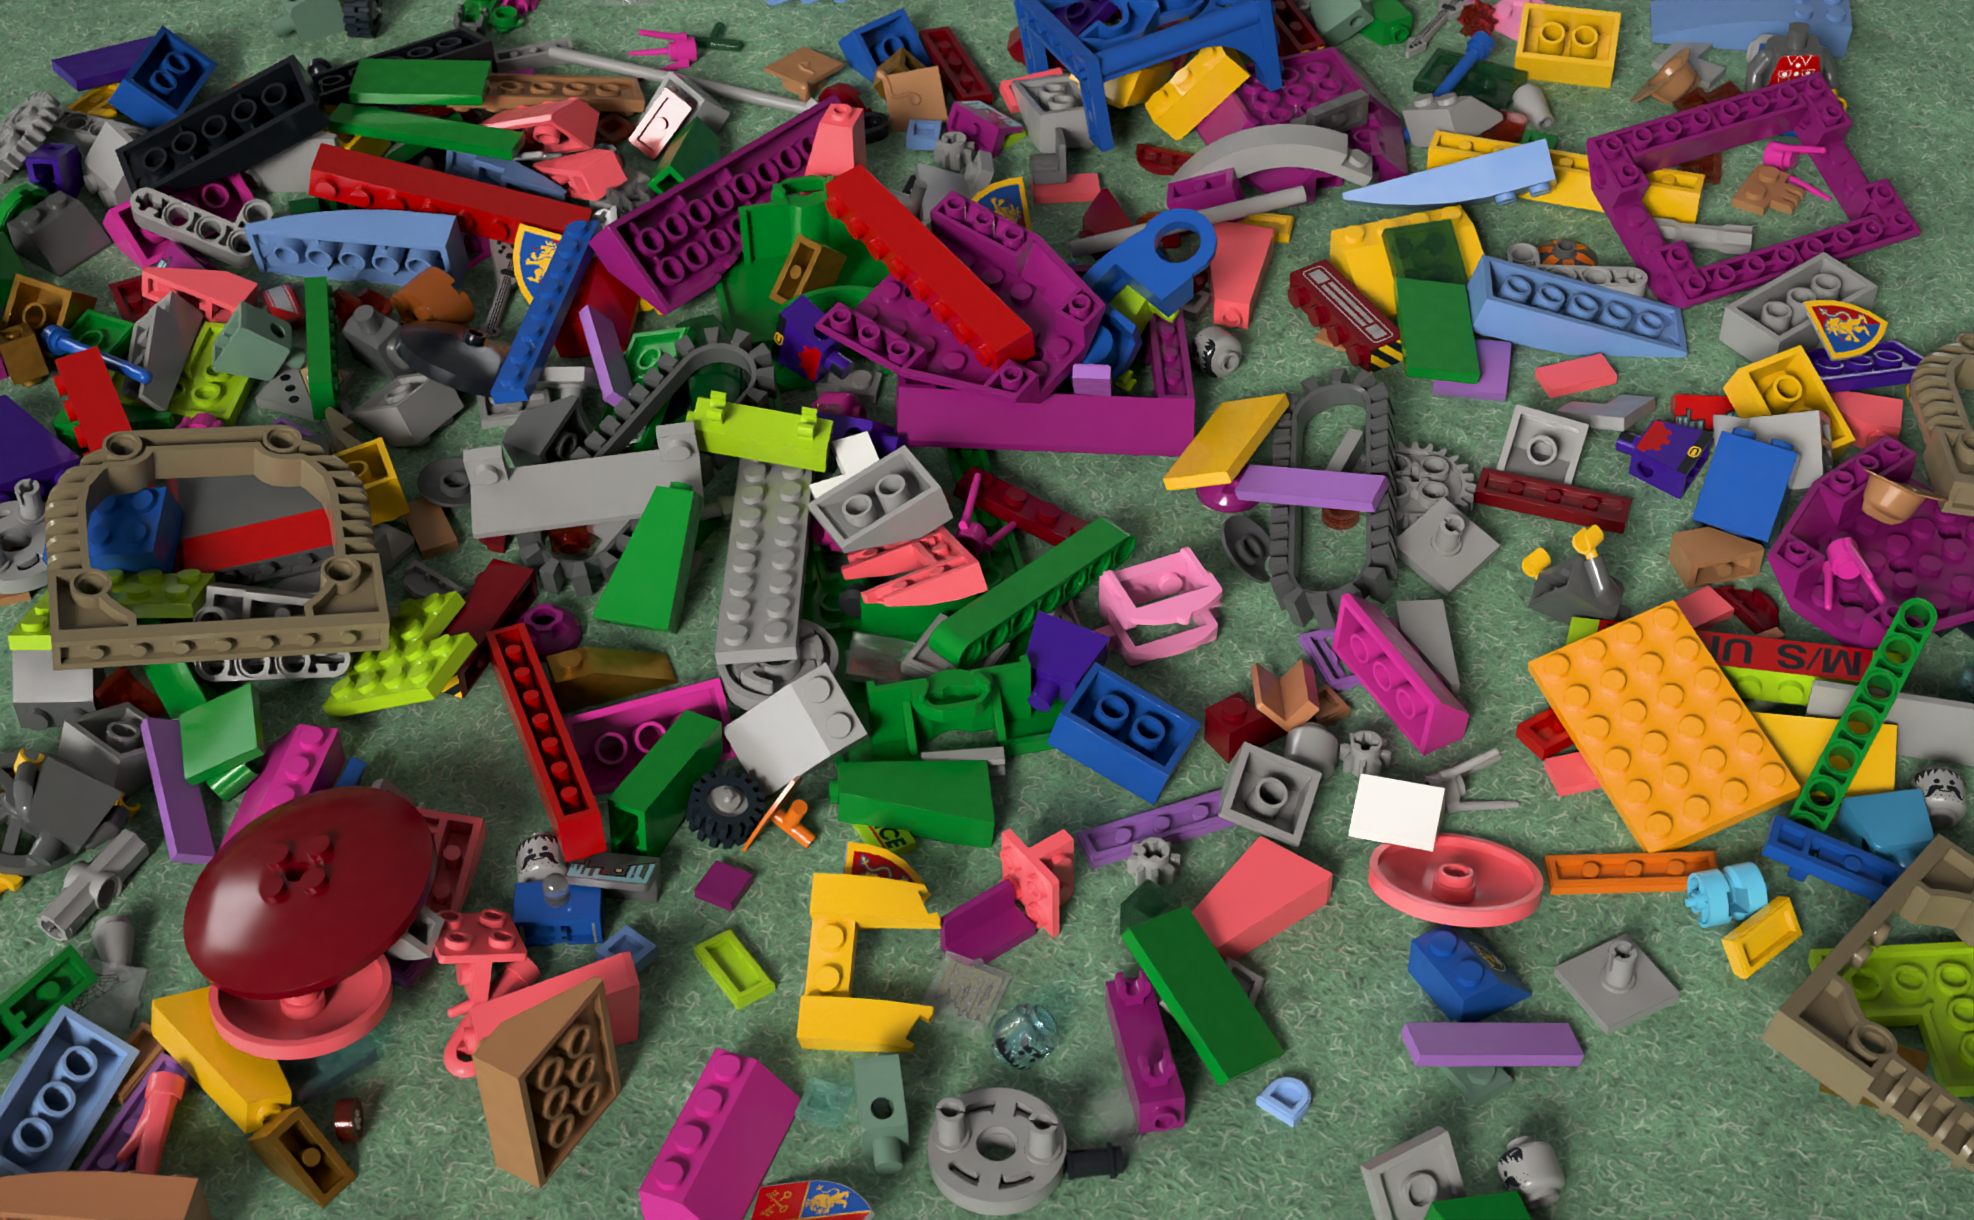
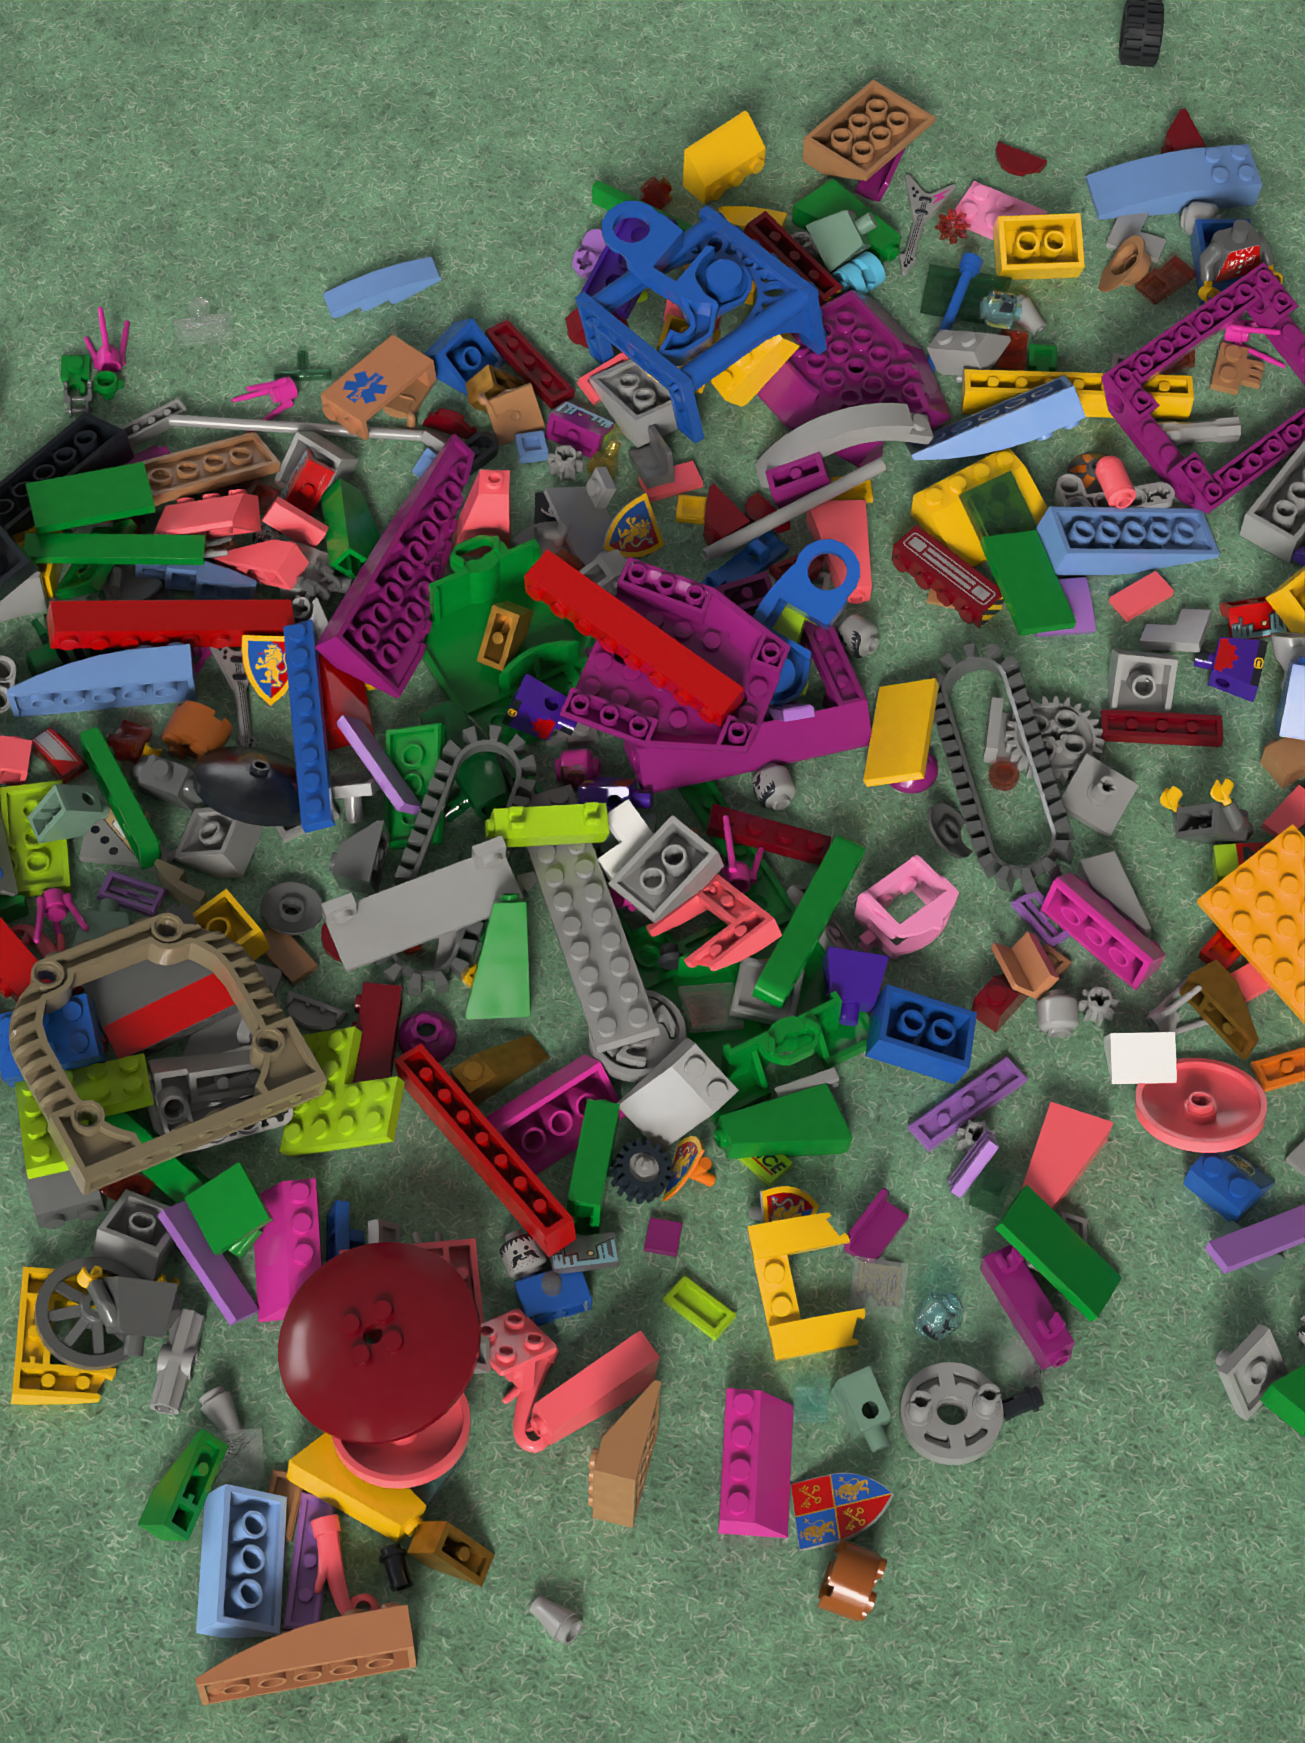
camera: 20 degrees left, 15 degrees up
clear red tile [334,1097,364,1144] -> none
medium blue plate [595,925,658,975] -> none
coral bracket [1000,829,1074,938] -> none
dark red tile [1136,143,1195,176] -> none
light grey slope [1218,742,1322,848] -> none
medium lavender tile [1234,464,1389,512] -> none
light blue tile [1256,1077,1311,1128] -> none
flat silver panel [1290,89,1369,133] -> none
none -> coral tile [262,497,329,548]
none -> nougat panel [321,334,437,440]
none -> black pin [379,1544,413,1592]
none -> clear yellow piece [587,439,621,480]
none -> yellow tile [675,494,707,524]
none -> light grey head [752,763,796,810]
none -> medium azure wheel [832,251,886,295]
none -> medium lavender tile [948,1129,999,1198]
none -> clear light blue head [979,291,1022,329]
none -> coral head [1095,456,1136,509]
none -> pearl gold slope [1179,960,1259,1061]

